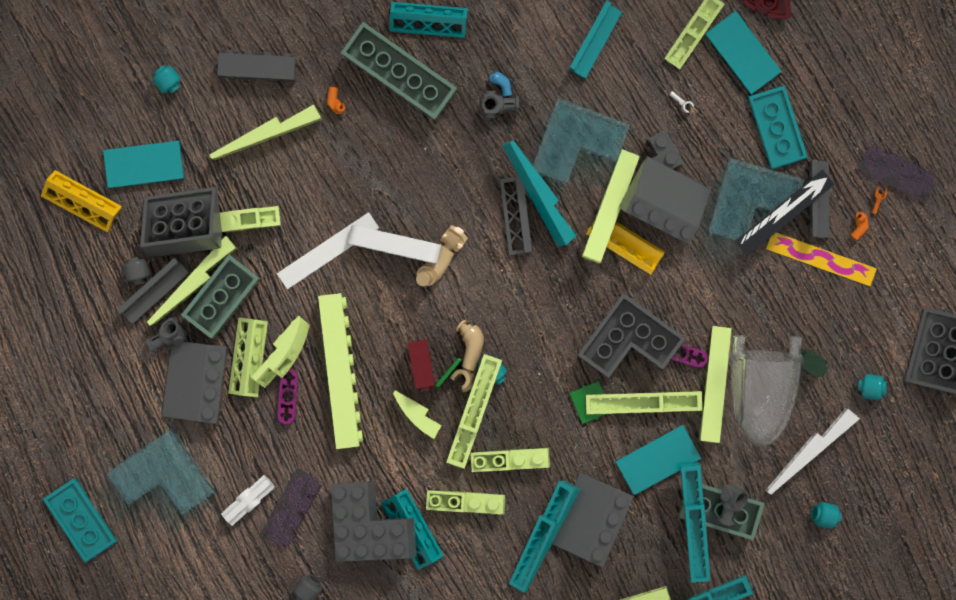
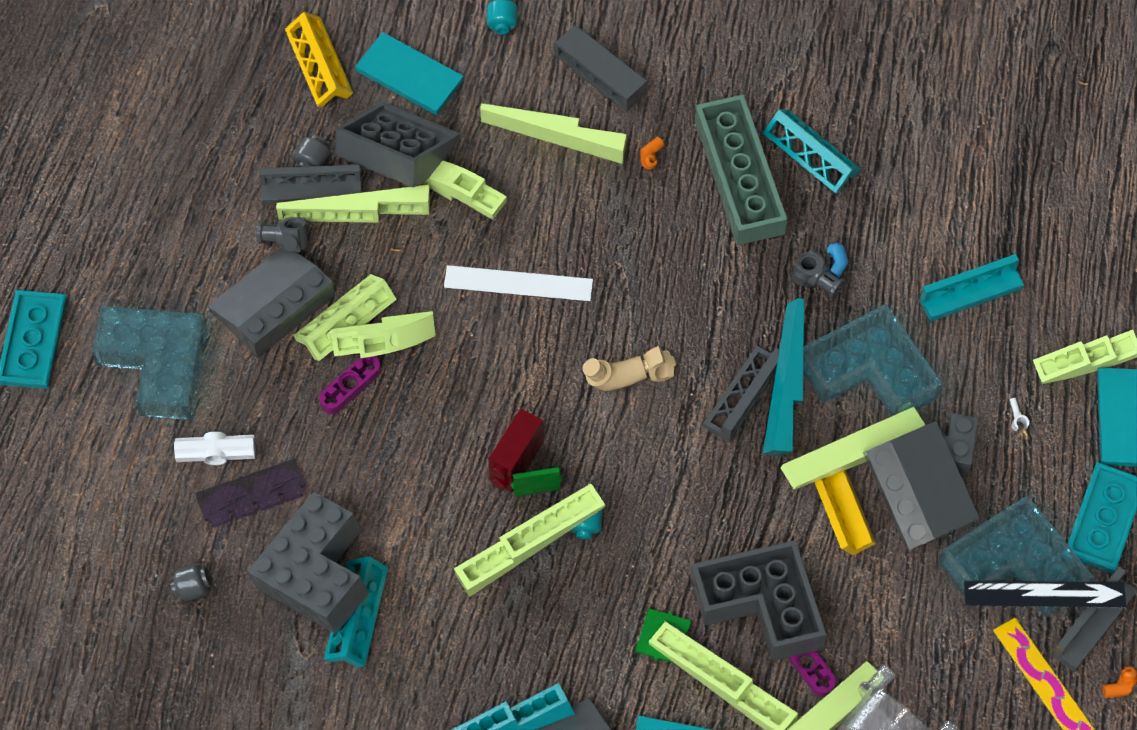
camera: 35 degrees right, 25 degrees down
sand green brick [181,255,261,339] -> none
yellowish green brick [318,293,363,449] -> none
white beam [347,225,441,264] -> none
yellowish green slope [393,390,442,439] -> none
yellowish green slope [426,490,505,514] -> none
tan piece [450,320,484,392] -> none
yellowish green slope [471,448,550,472] -> none

